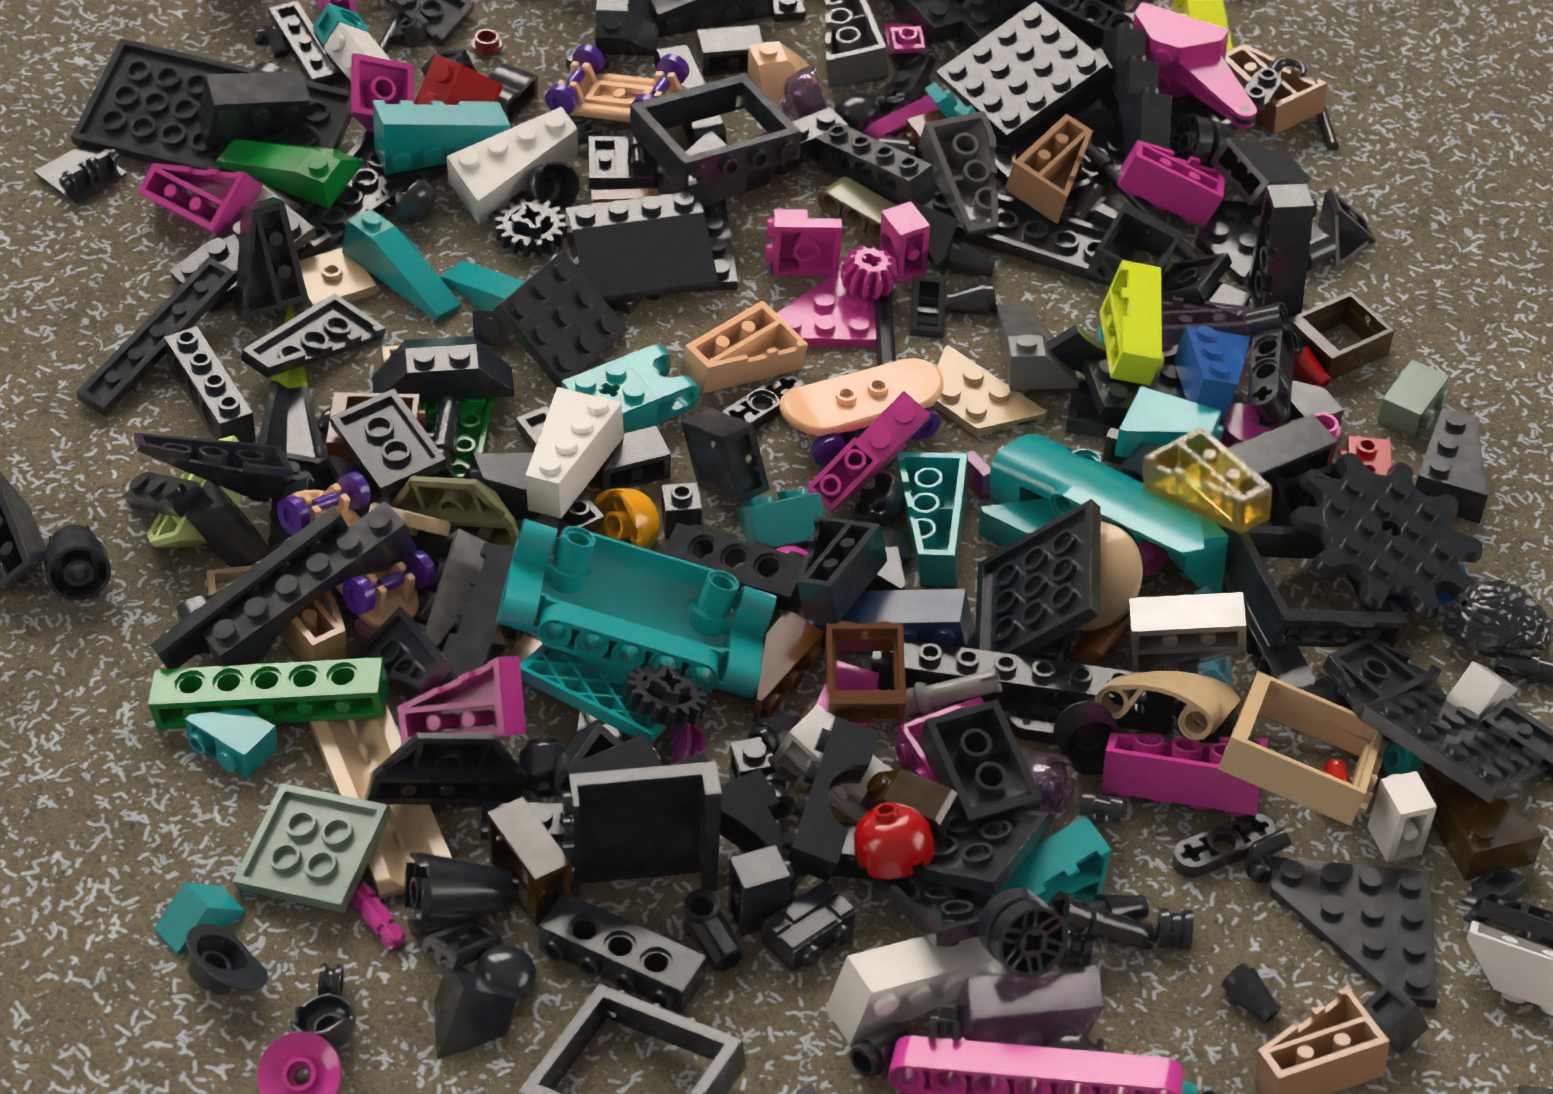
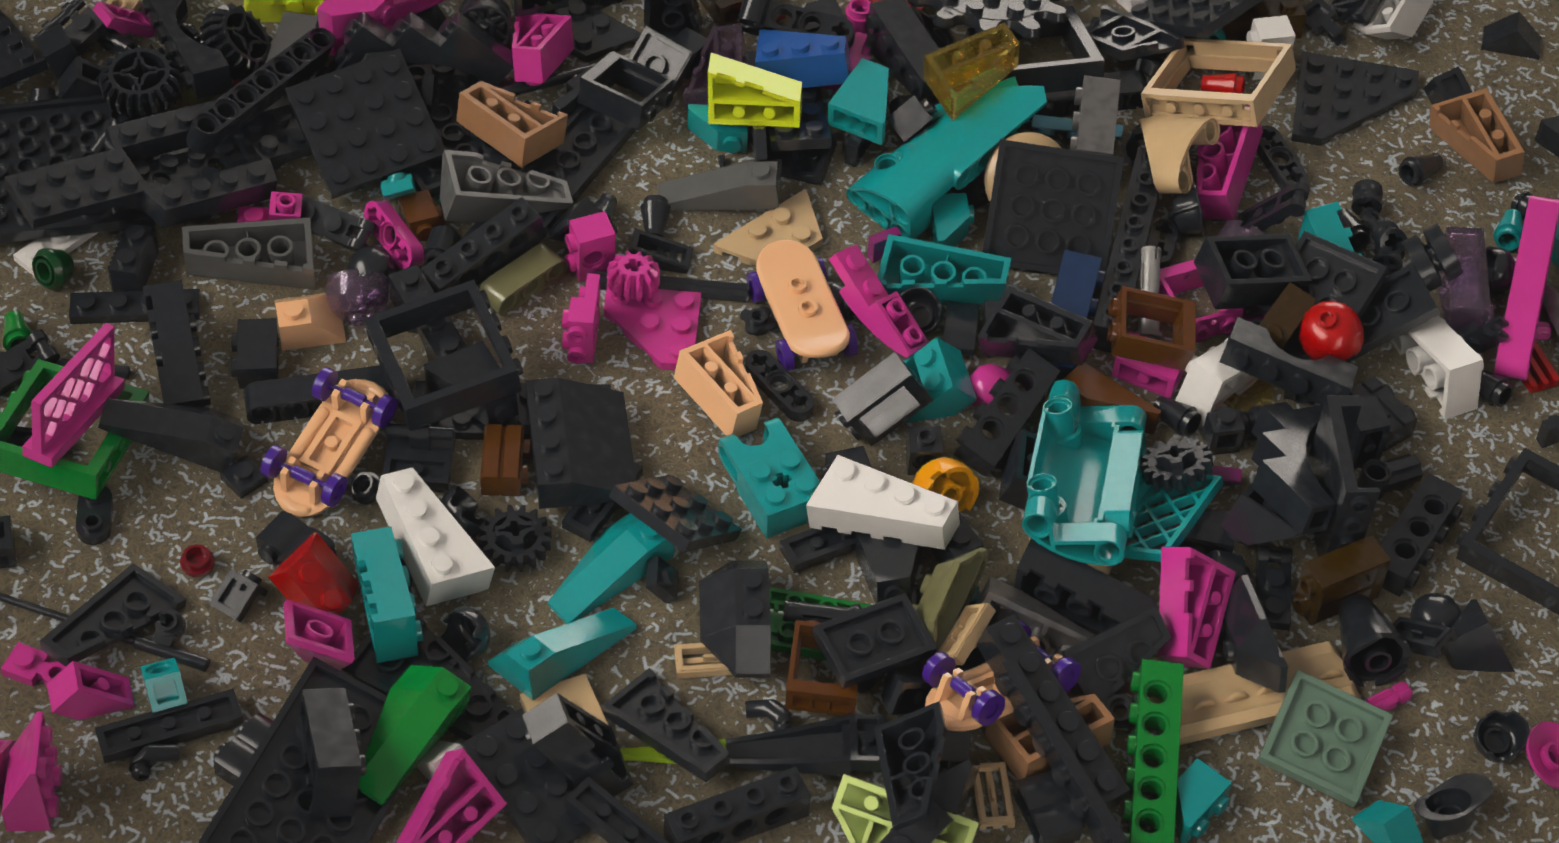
camera: 85 degrees left, 5 degrees up
black bush [318,963,345,996] -> none
white brick [324,22,391,81] -> none
black arm [1245,828,1291,883] -> none

